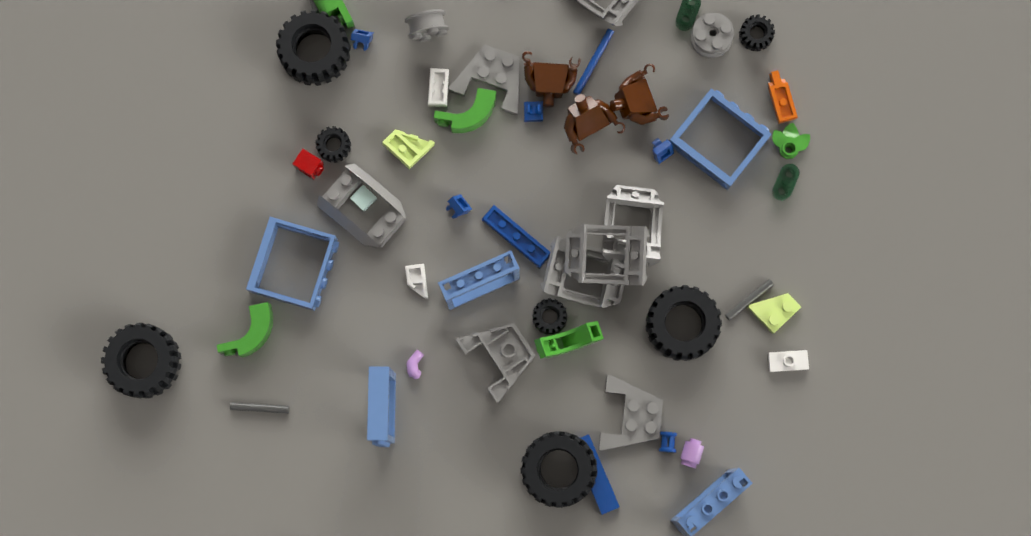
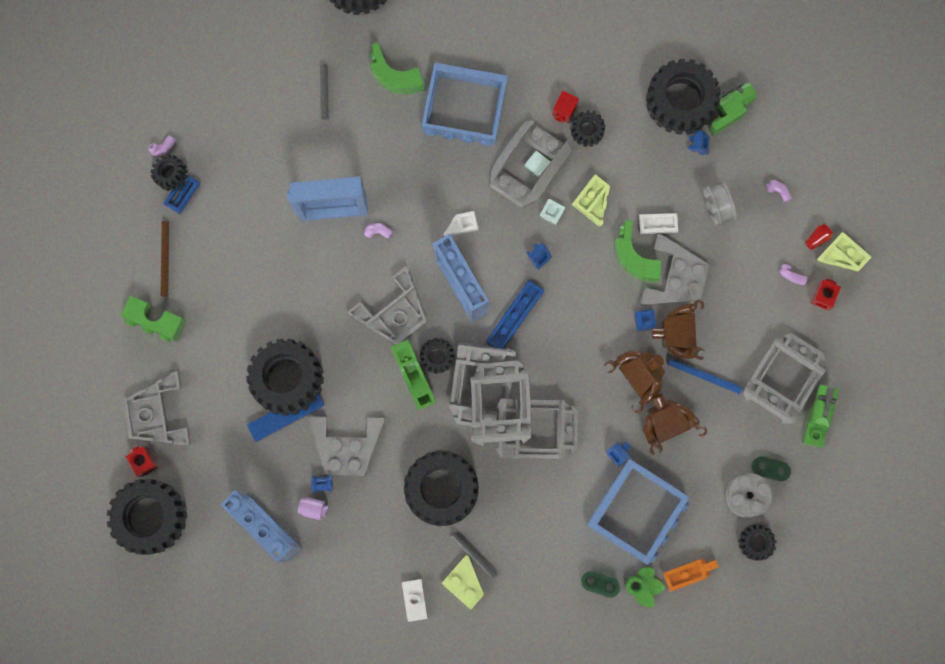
camera: 85 degrees right, 0 degrees up
none -> light aqua tile [540,199,565,225]

